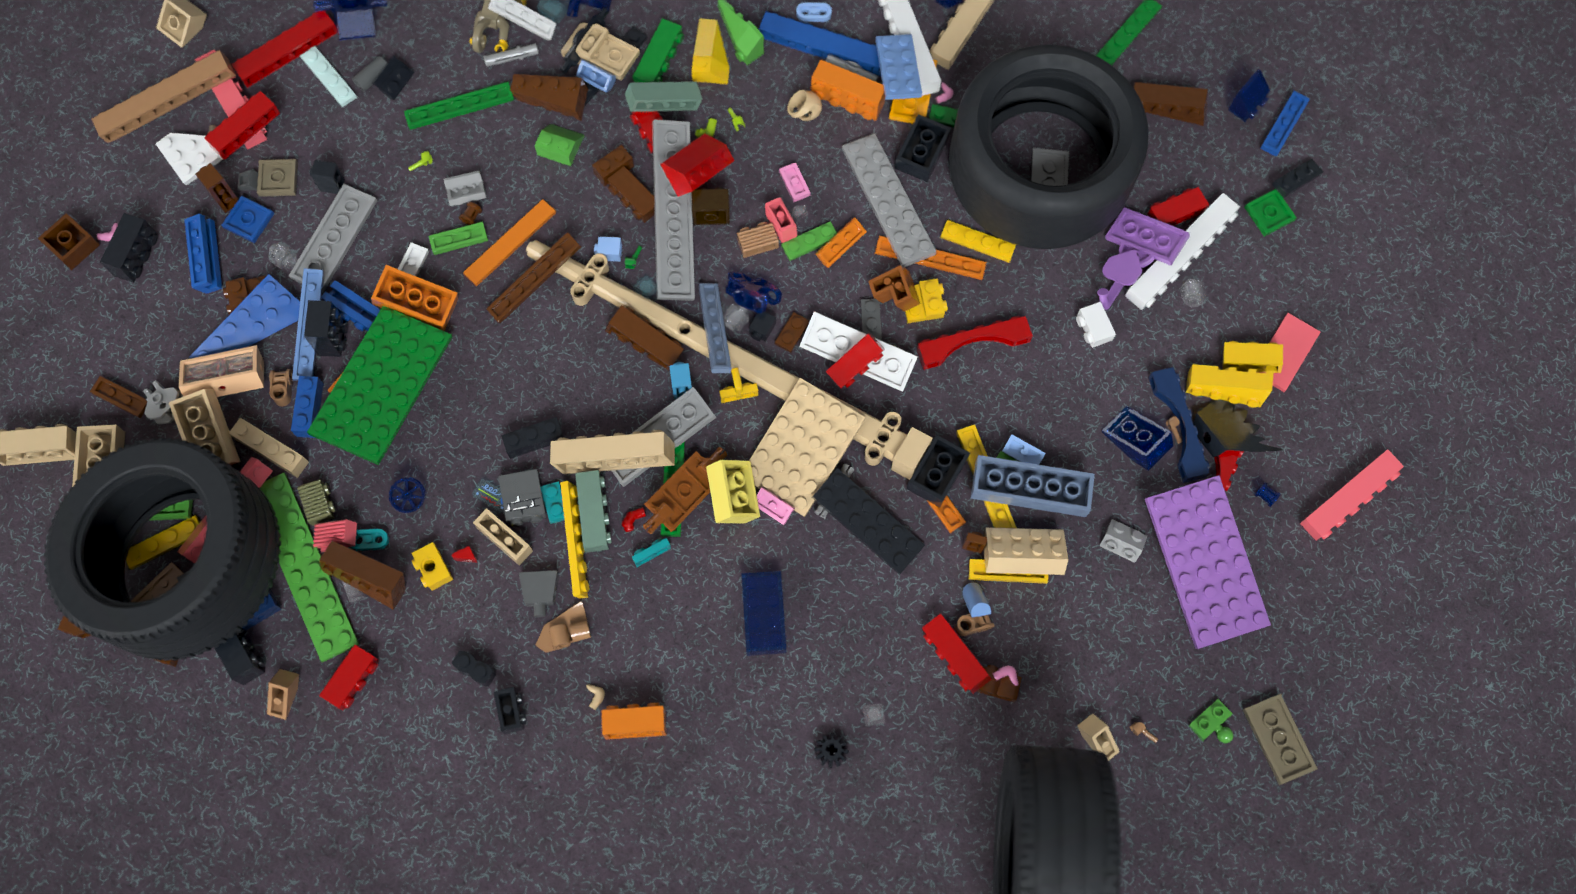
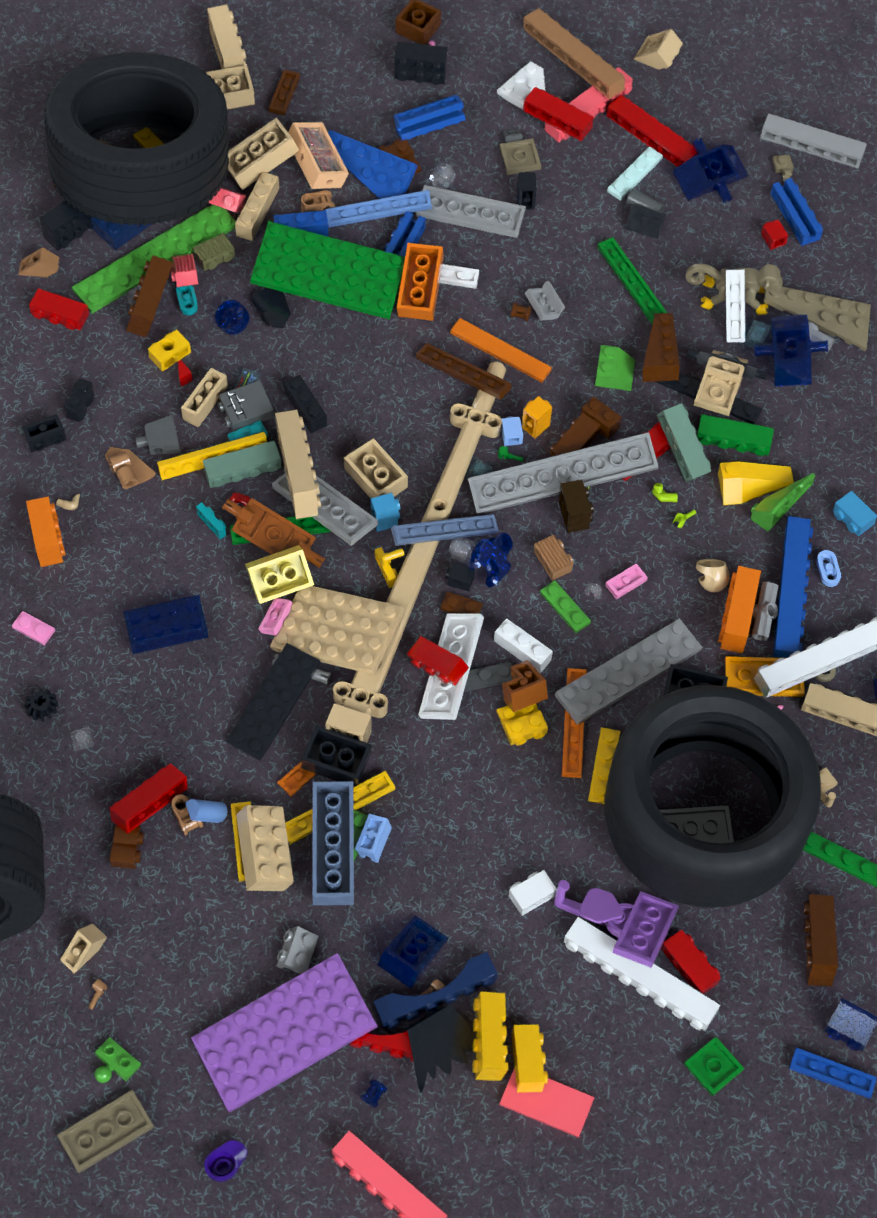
camera: 80 degrees right, 10 degrees down
light grey hinge [143,380,183,425] -> none
reddish brown brick [195,163,239,213] -> none
blue plate [221,195,274,244] -> none
black brick [304,300,348,357] -> none
lime hand [408,152,432,171] -> none
bright green plate [429,222,488,255] -> none
light grey pin [484,43,539,67] -> none
medium blue brick [576,59,616,92] -> none
reddish brown wedge [605,305,684,371] -> none
red slope [660,134,735,197] -> none
coral brick [765,197,798,243] -> none
orange tile [815,218,867,268] -> none
medium blue plate [876,34,922,100] -> none
red arch [917,316,1033,370] -> none
reddish brown plate [962,532,987,554] -> none
bright pink animal [993,666,1018,686] -> none
clear head [1180,279,1207,307] -> none
black plate [1272,159,1324,198] -> none
none -> bright pink plate [12,611,55,646]
none -> dark purple piece [204,1140,248,1182]
none -> black panel [251,288,291,328]
none -> tan brick [344,438,408,499]
none -> white brick [494,619,553,673]
none -> light orange brick [522,396,552,439]

